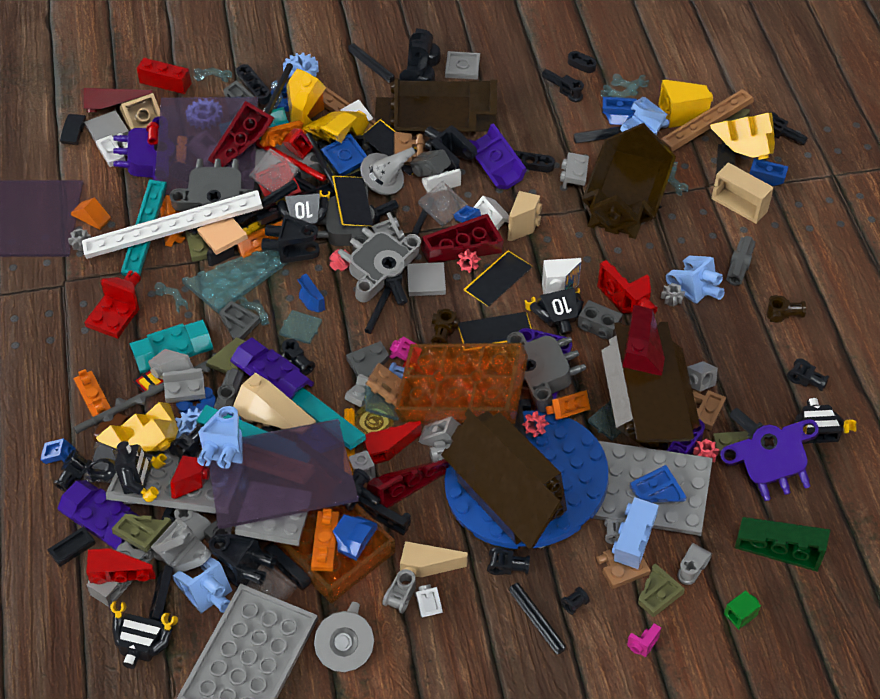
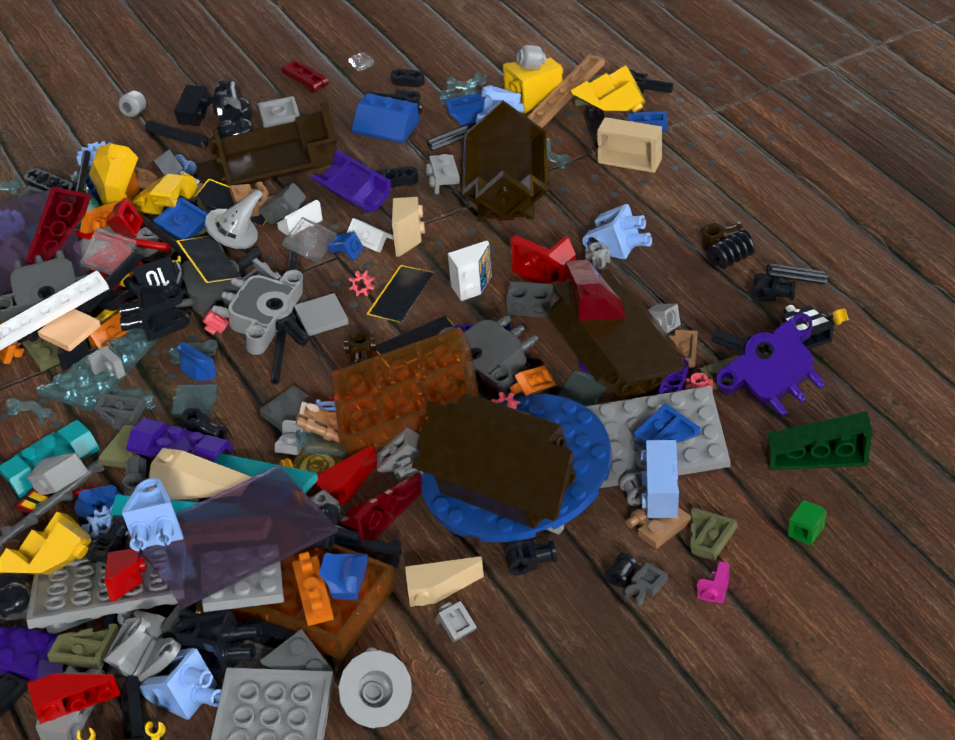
camera: 15 degrees left, 10 degrees down
black torso [115,441,167,502] -> none
light grey bracket [163,368,206,403] -> none
light grey piece [382,569,416,614] -> none
dark pink bracket [389,336,422,364] -> none
dark red wedge [421,213,504,263] -> none
black piece [425,125,478,172] -> none
black axle [509,583,566,654] -> none
black torso [525,288,584,335] -> none
light grey piece [677,543,712,585] -> none
dark grey piece [726,236,756,286] -> none
none -> light grey bracket [88,346,126,379]
none -> light grey head [118,90,146,117]
none -> slope [147,149,184,179]
none -> clear light blue arm [167,340,218,364]
none -> black brick [174,85,211,126]
none -> medium blue bush [175,154,197,176]
none -> dark grey wing [260,629,334,673]
none -> dark red plate [282,60,329,93]
none -> clear tile [349,52,374,71]
none -> blue slope [352,93,419,143]
none -> light grey head [516,45,546,70]
none -> dark grey plate [625,563,668,606]
none -> black piece [707,229,755,269]
none -> black axle [766,263,828,284]

